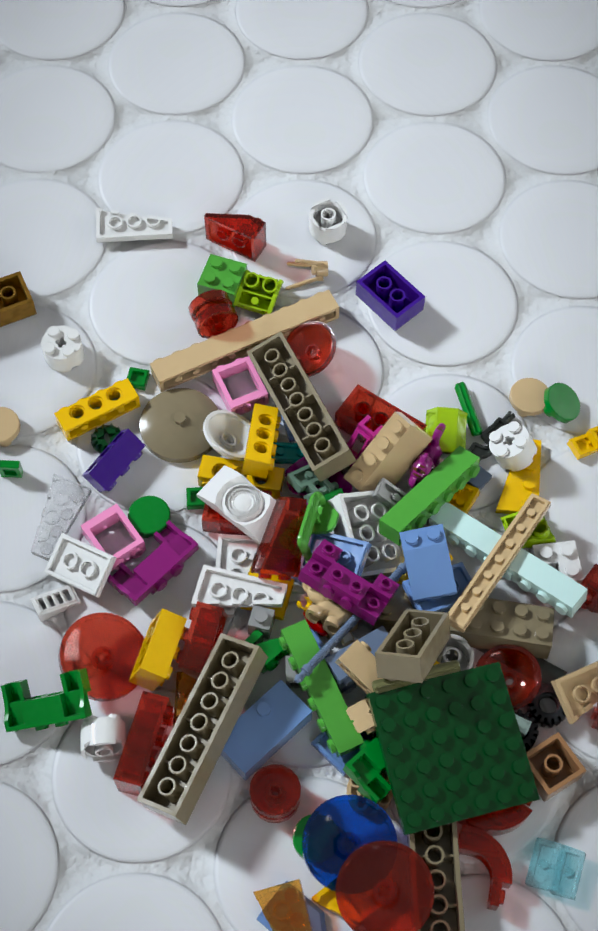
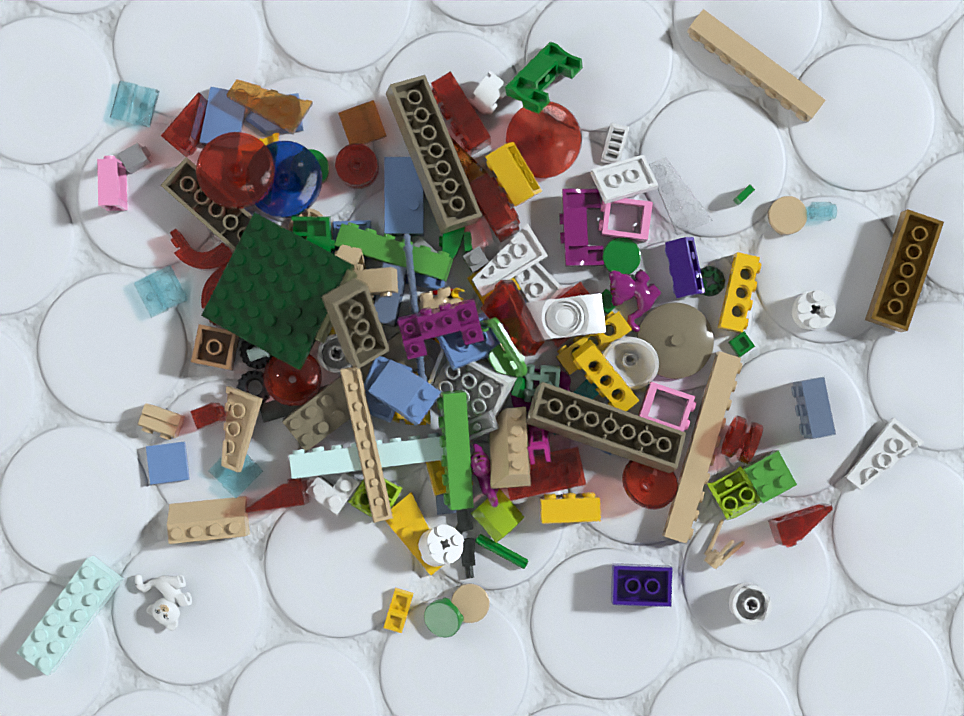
camera: 135 degrees right, 25 degrees up
none -> clear orange tile [338,100,387,149]
none -> yellow brick [540,492,601,523]
none -> magenta animal [609,269,661,333]
none -> sand blue brick [791,377,836,439]

